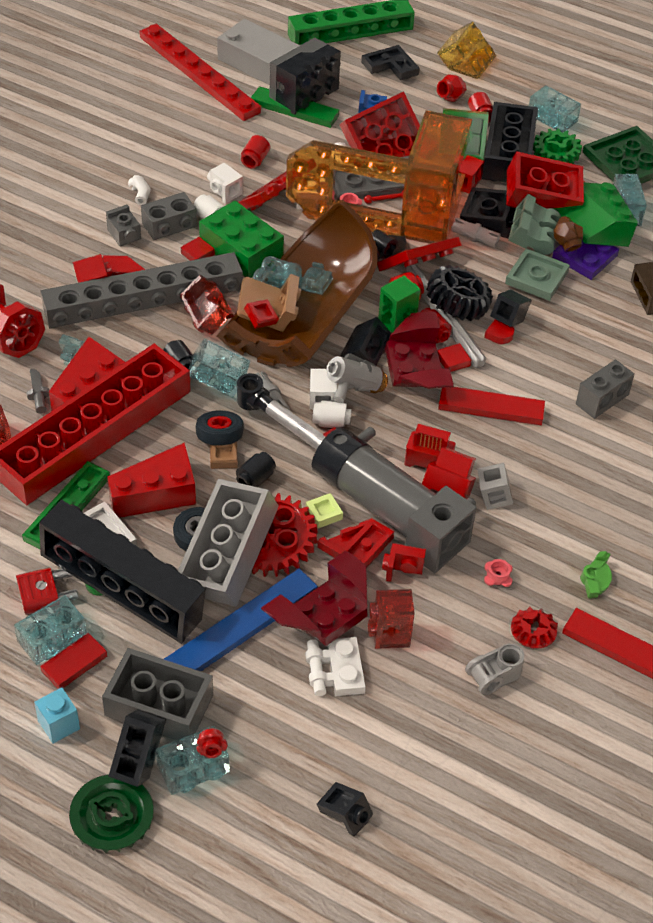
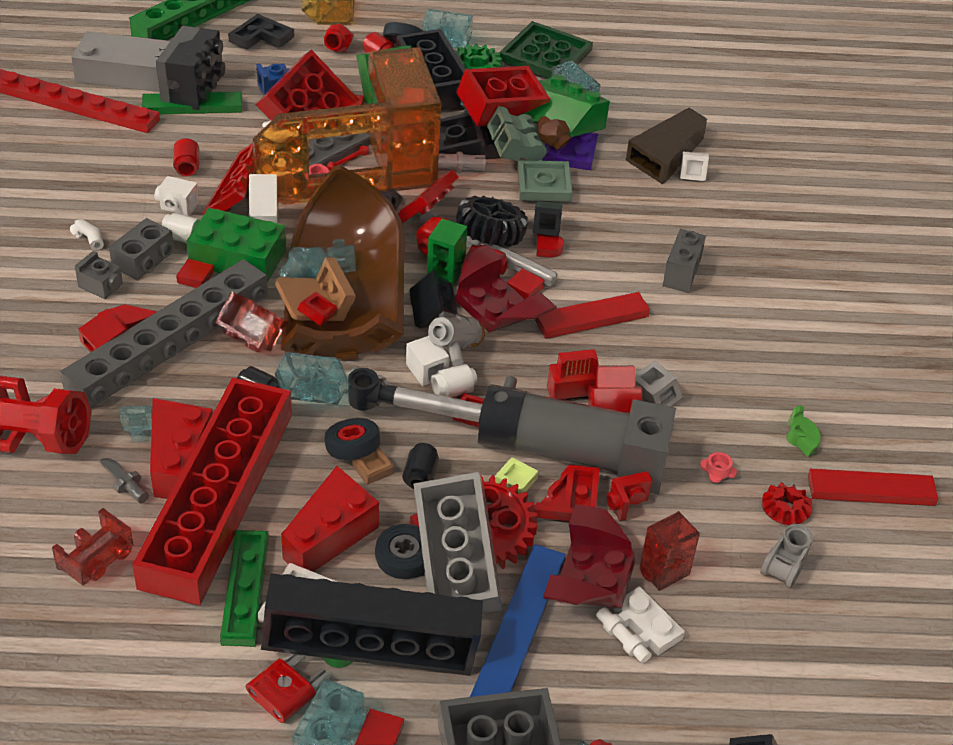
camera: 30 degrees left, 5 degrees down
none -> white slope [249,174,279,223]
none -> black bush [383,22,424,44]

